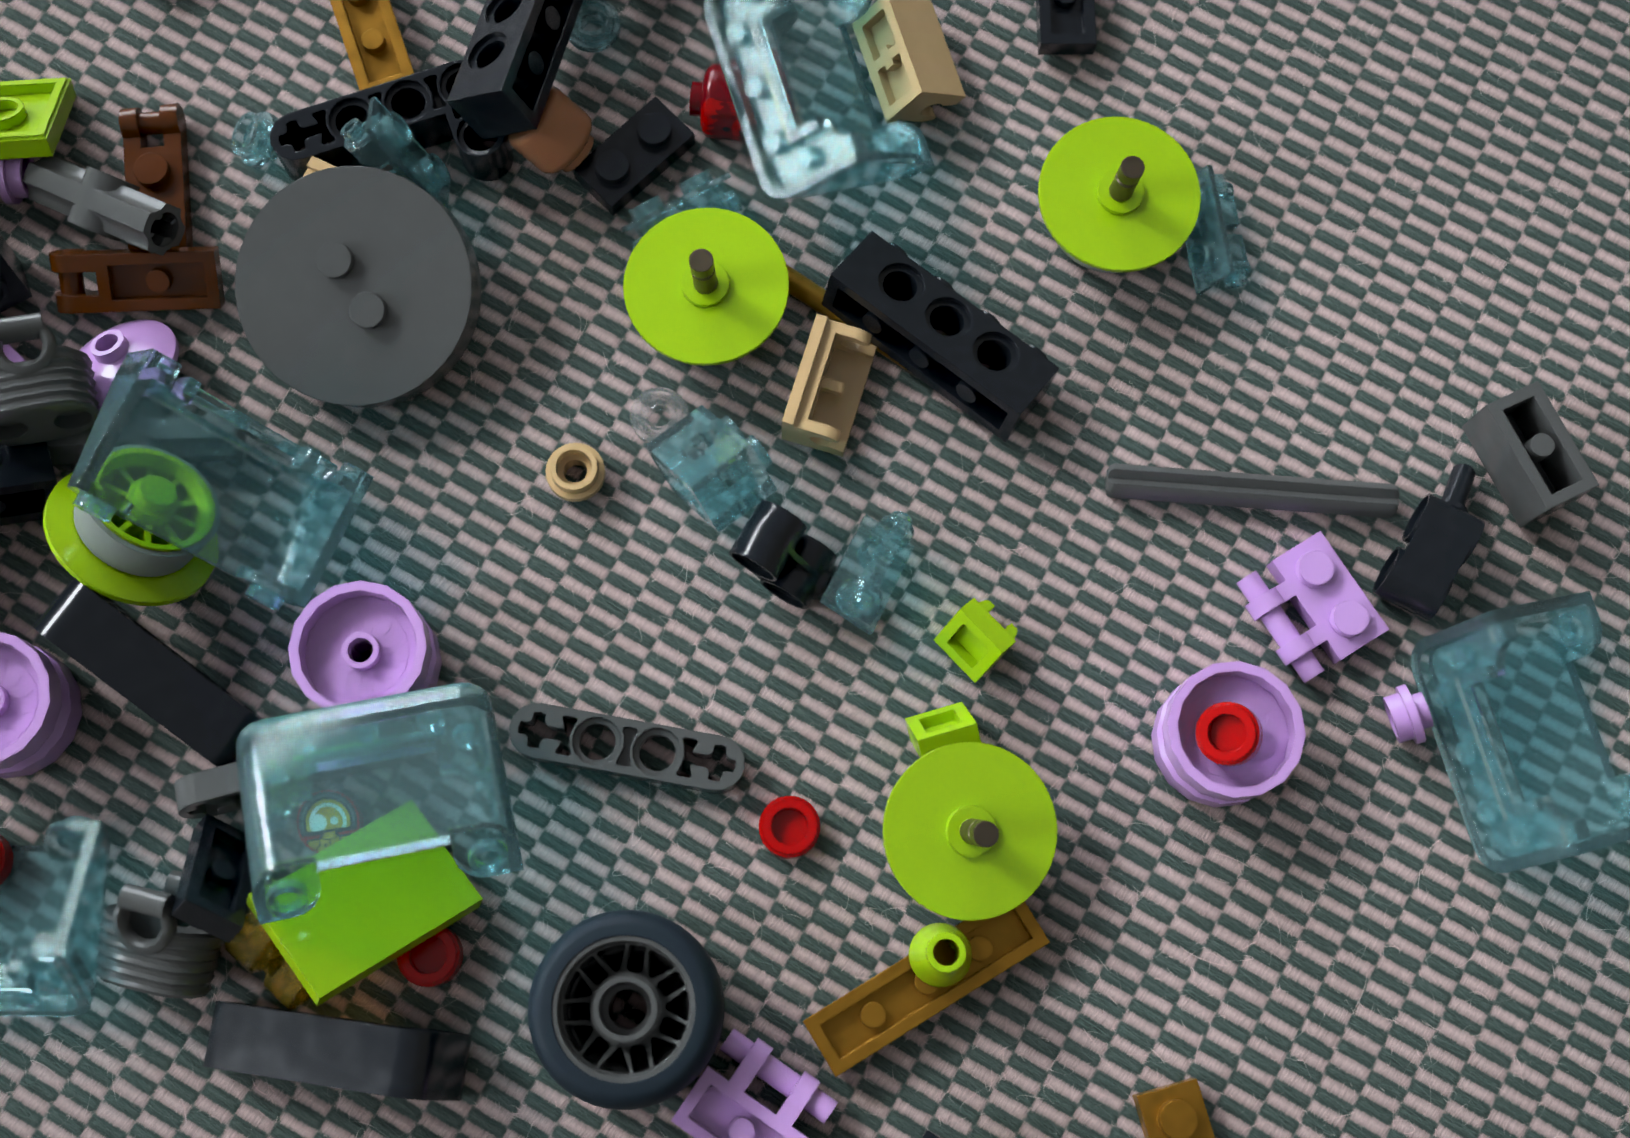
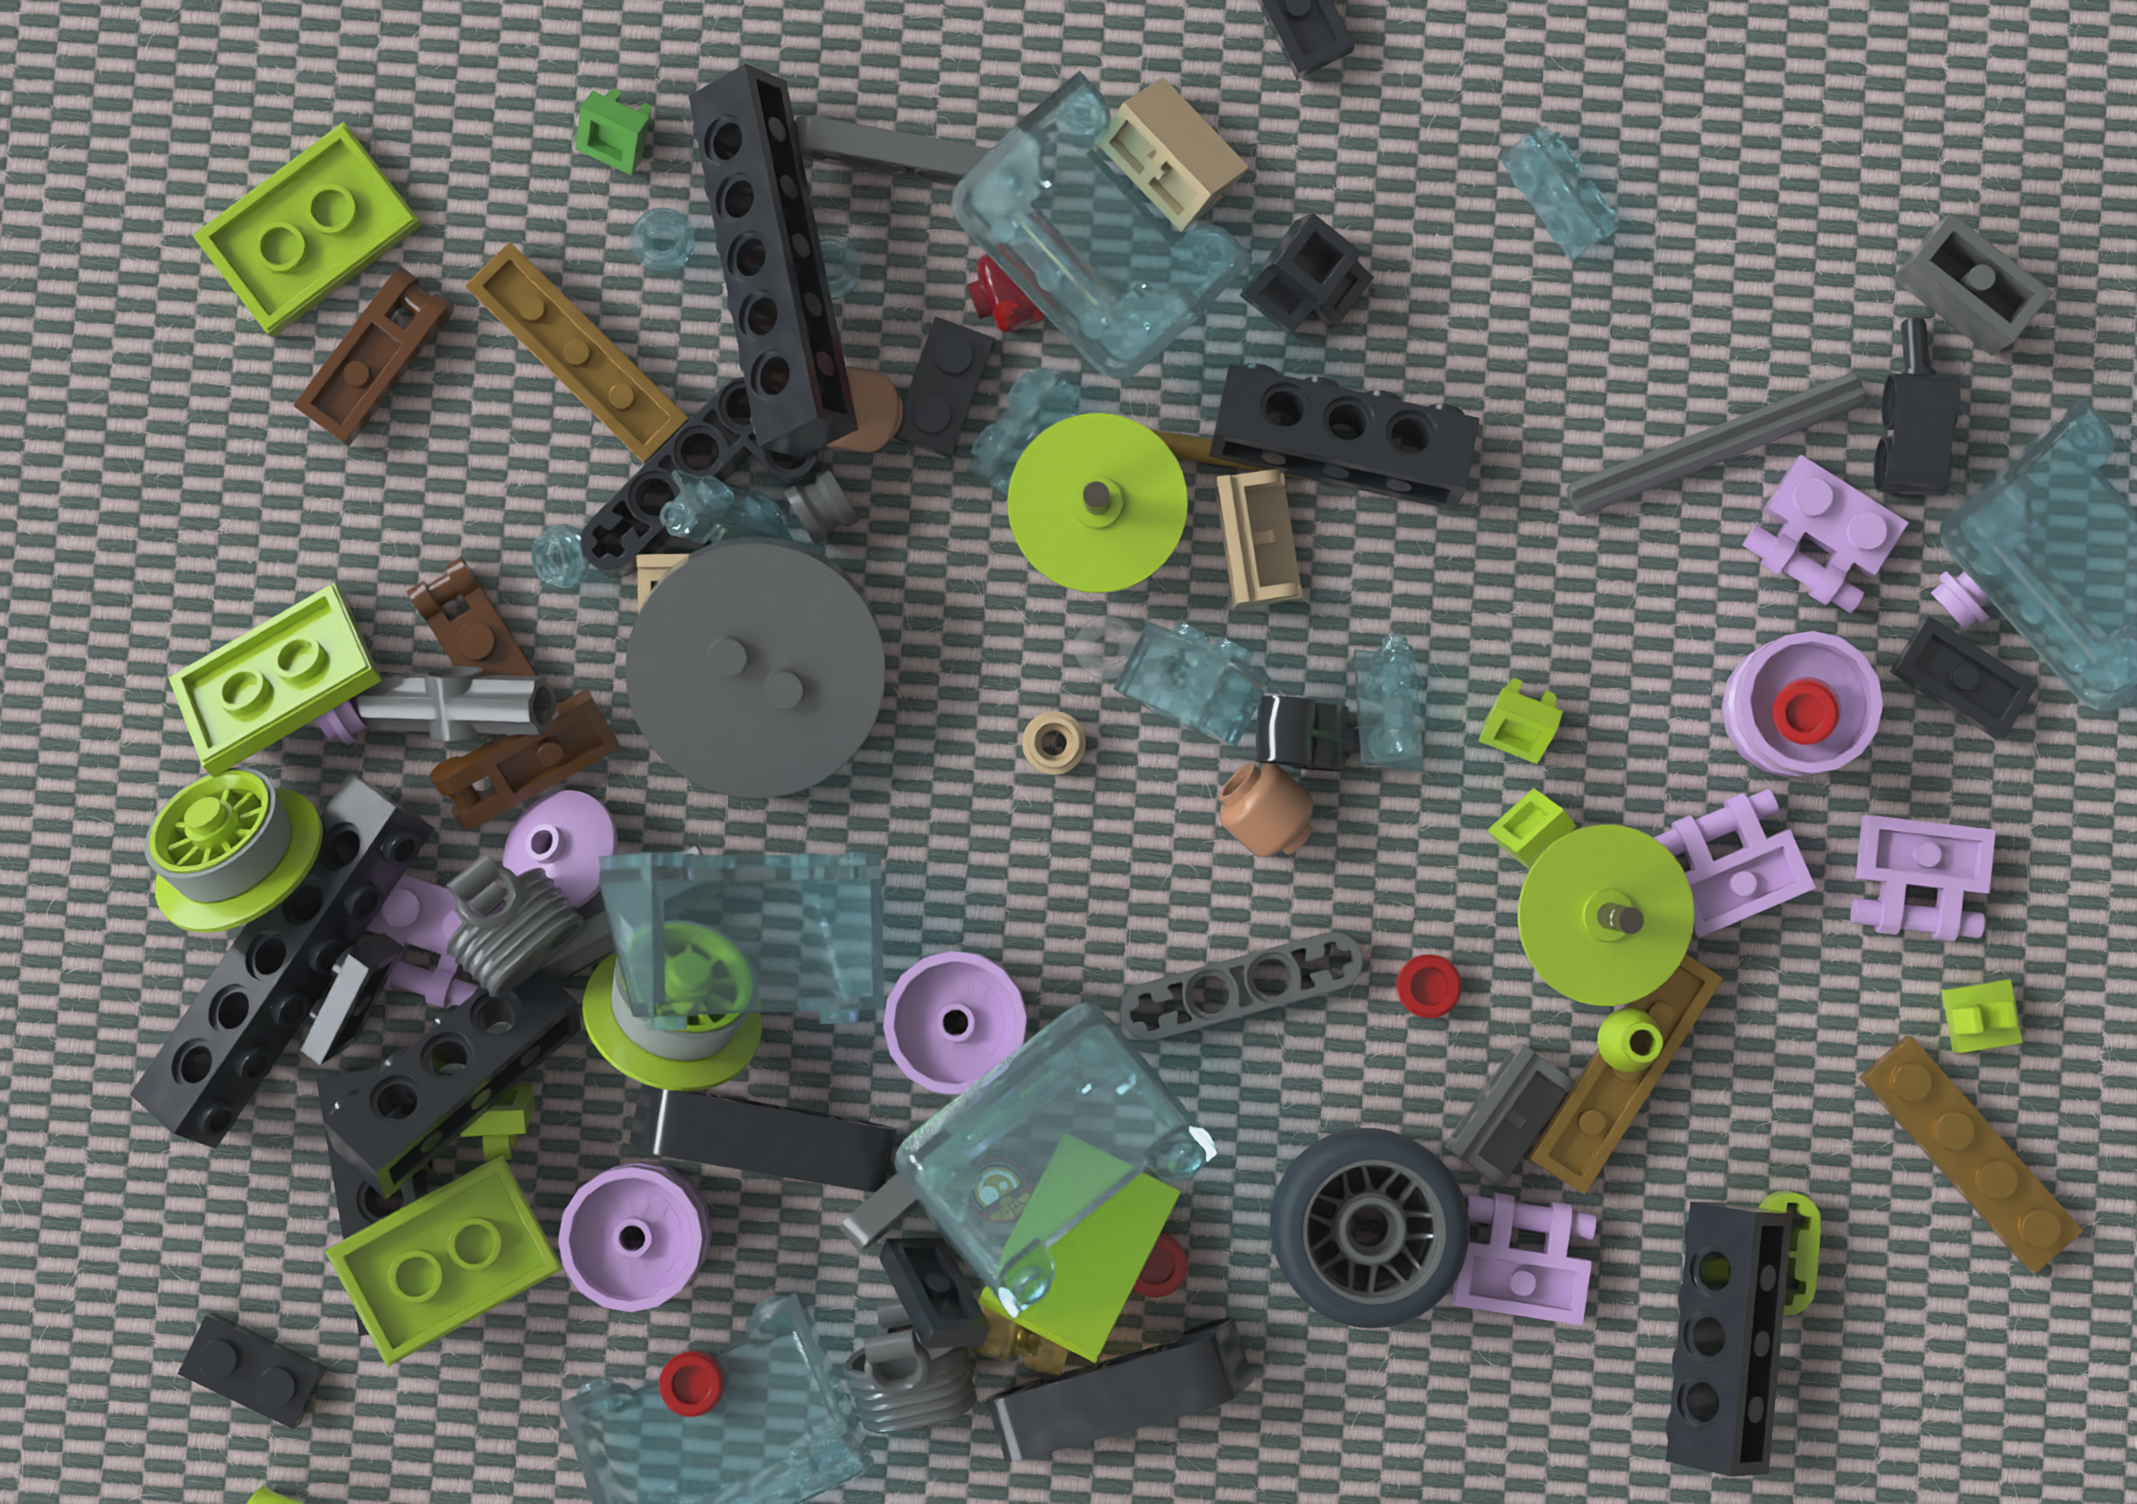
camera: 20 degrees left, 10 degrees up
lime piece [1038,117,1201,273] -> none
none -> dark grey wheel [784,466,859,546]
none -> nougat head [1218,763,1314,857]
none -> black brick [1239,213,1374,334]
none -> dark grey hinge [1443,1043,1575,1189]
none -> lavender plate [1653,789,1816,938]
none -> lavender plate [1850,815,1996,942]
none -> black plate [1889,616,2038,740]
none -> lime tile [1941,979,2023,1053]

